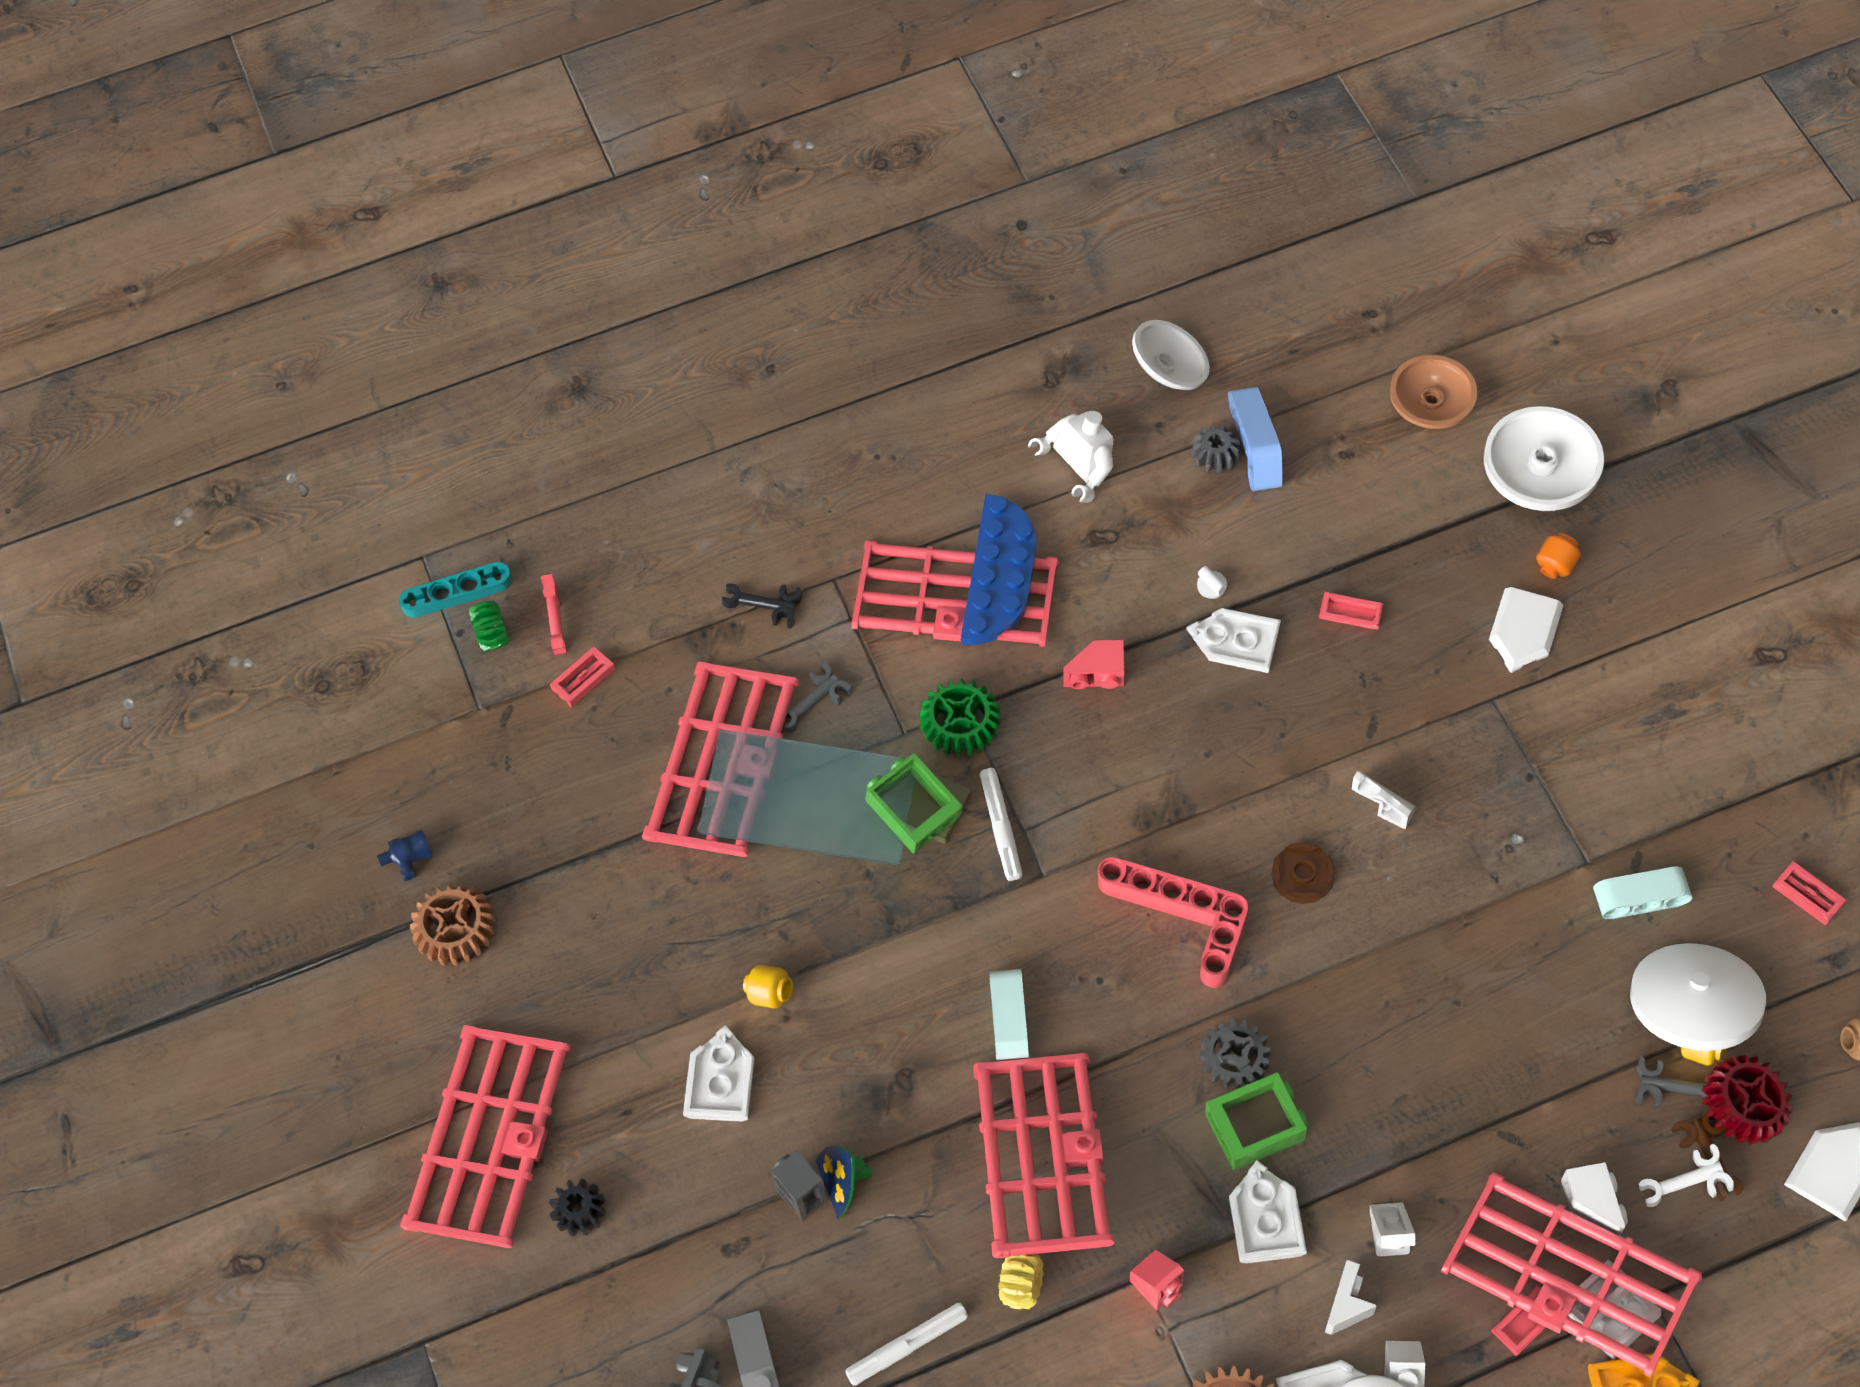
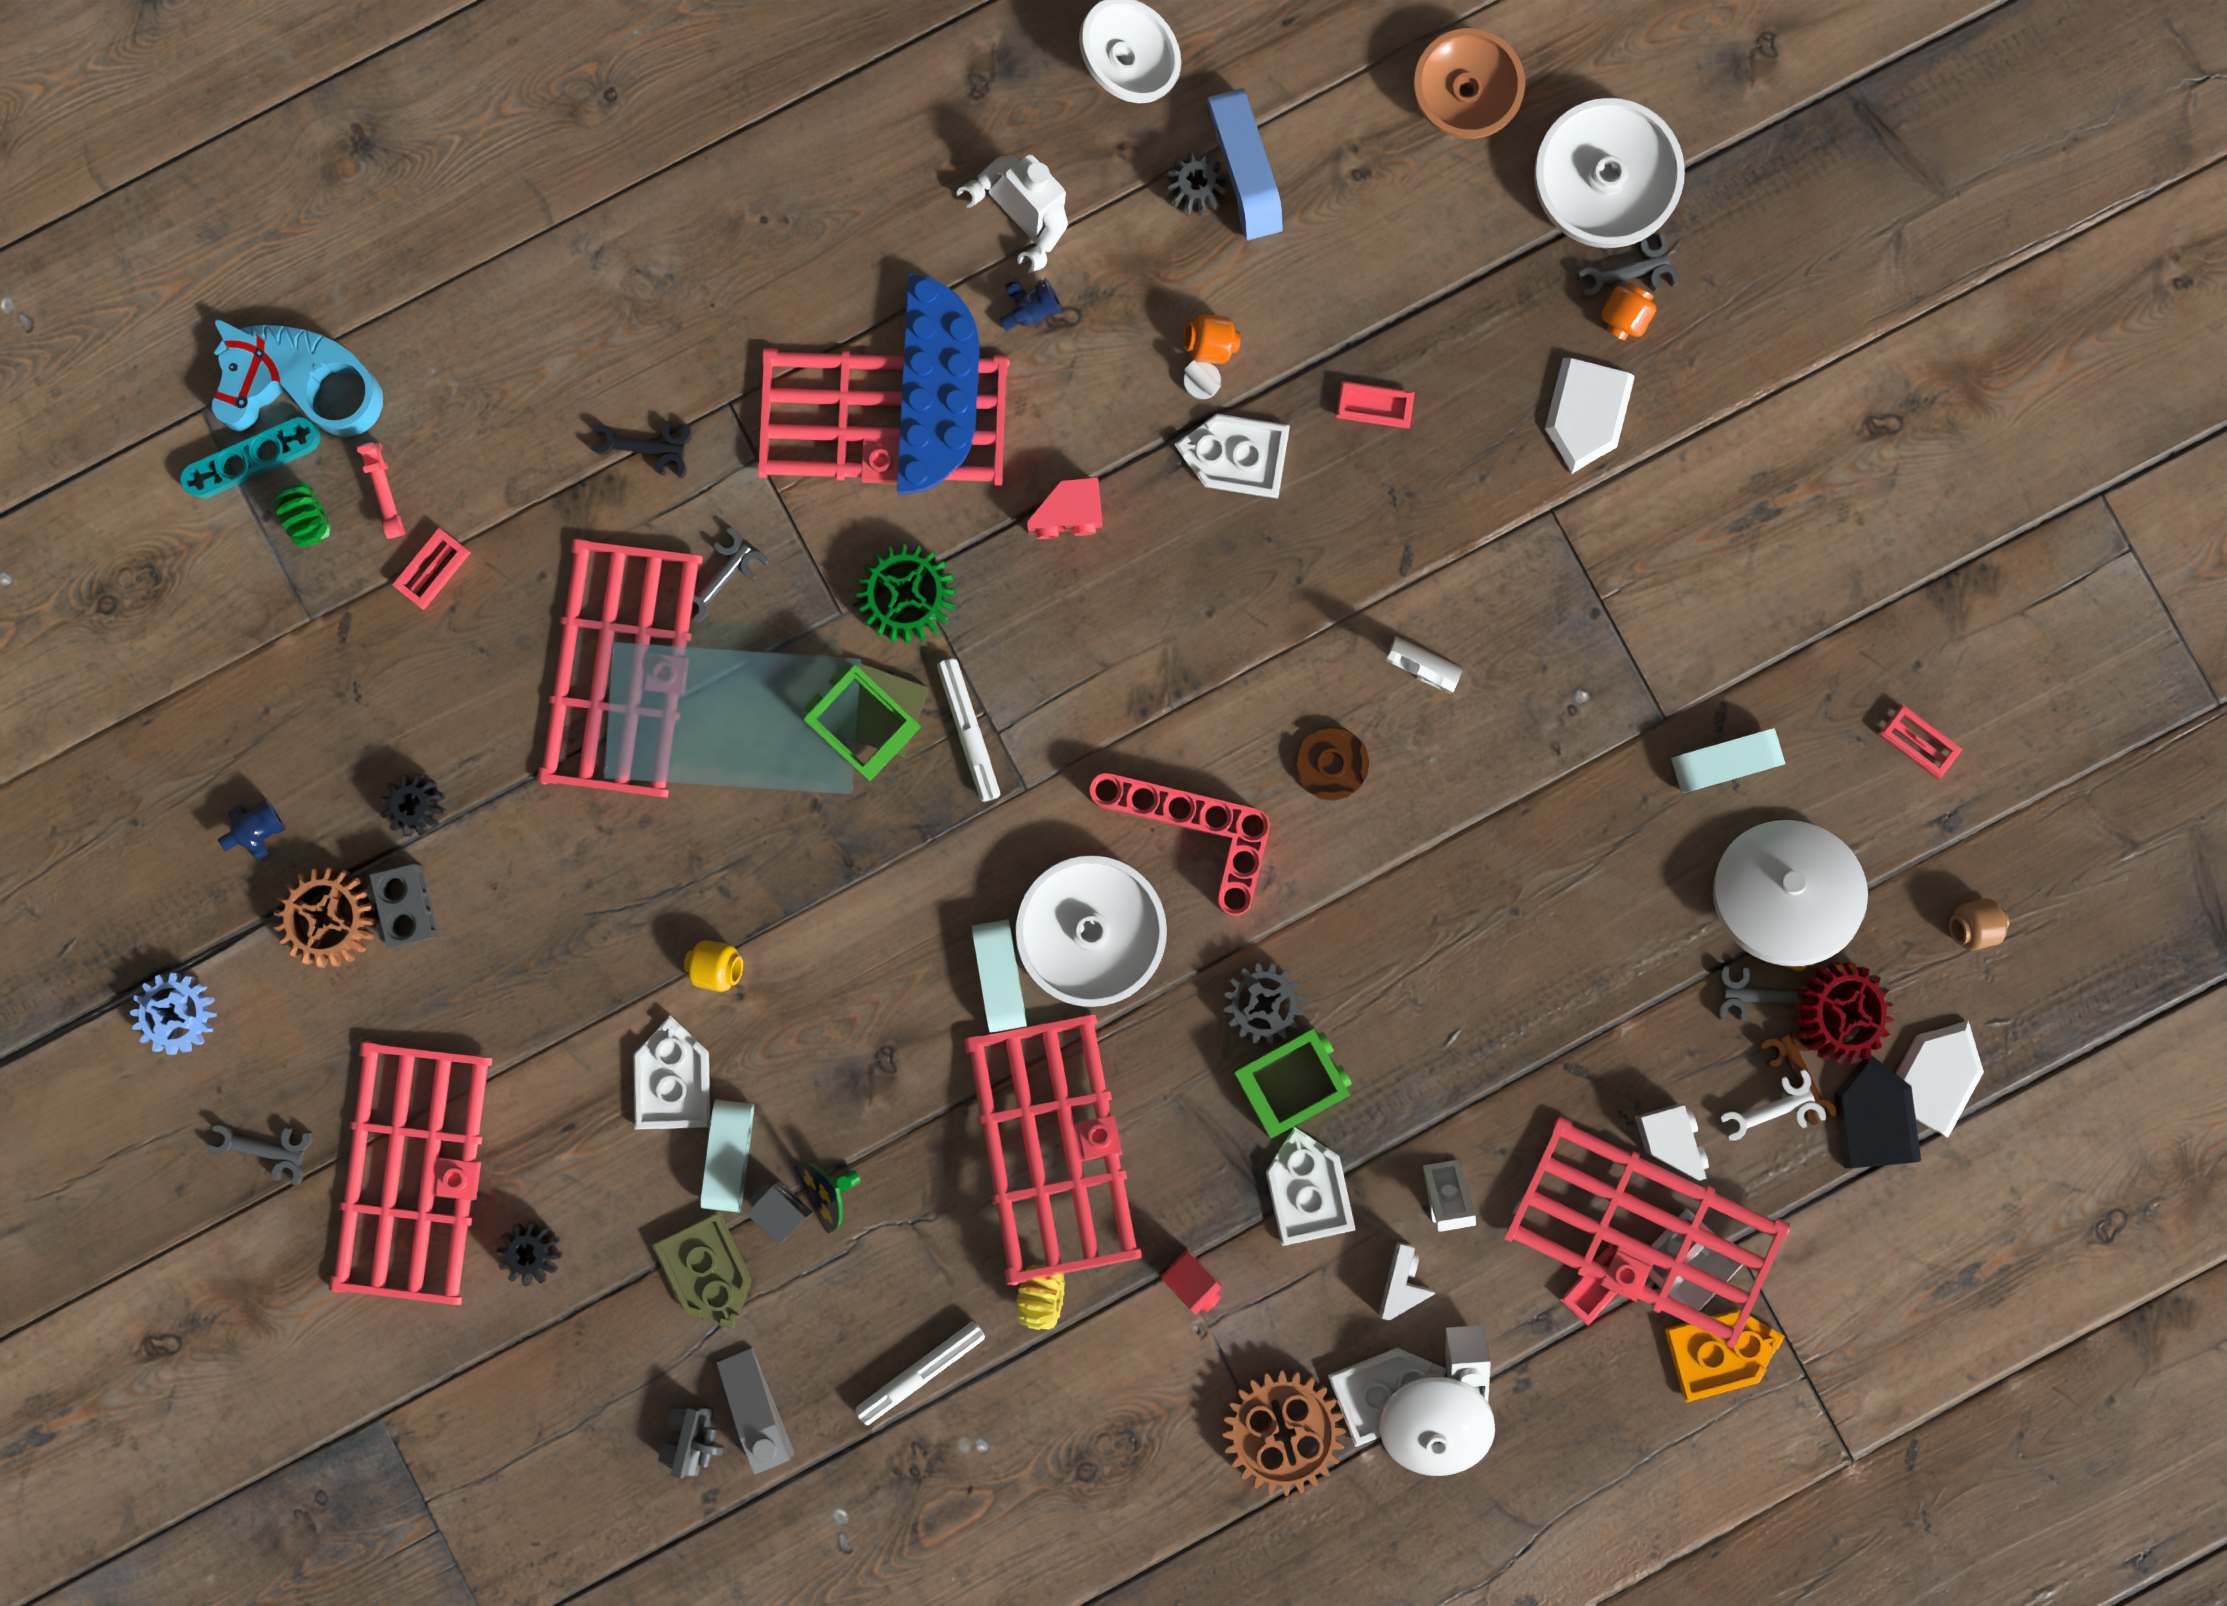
camera: 10 degrees left, 25 degrees up
none -> light blue gear [130,973,217,1055]
none -> dark grey bar [207,1125,313,1185]
none -> medium azure animal [212,320,383,437]
none -> dark grey brick [367,864,440,949]
none -> black gear [381,774,446,837]
none -> olive tile [651,1211,752,1330]
none -> light aqua beam [701,1099,754,1213]
none -> dark blue piece [999,278,1063,331]
none -> white dish [1016,856,1167,1007]
none -> orange head [1183,314,1241,364]
none -> dark grey bar [1577,233,1679,299]
none -> black tile [1834,1055,1922,1168]

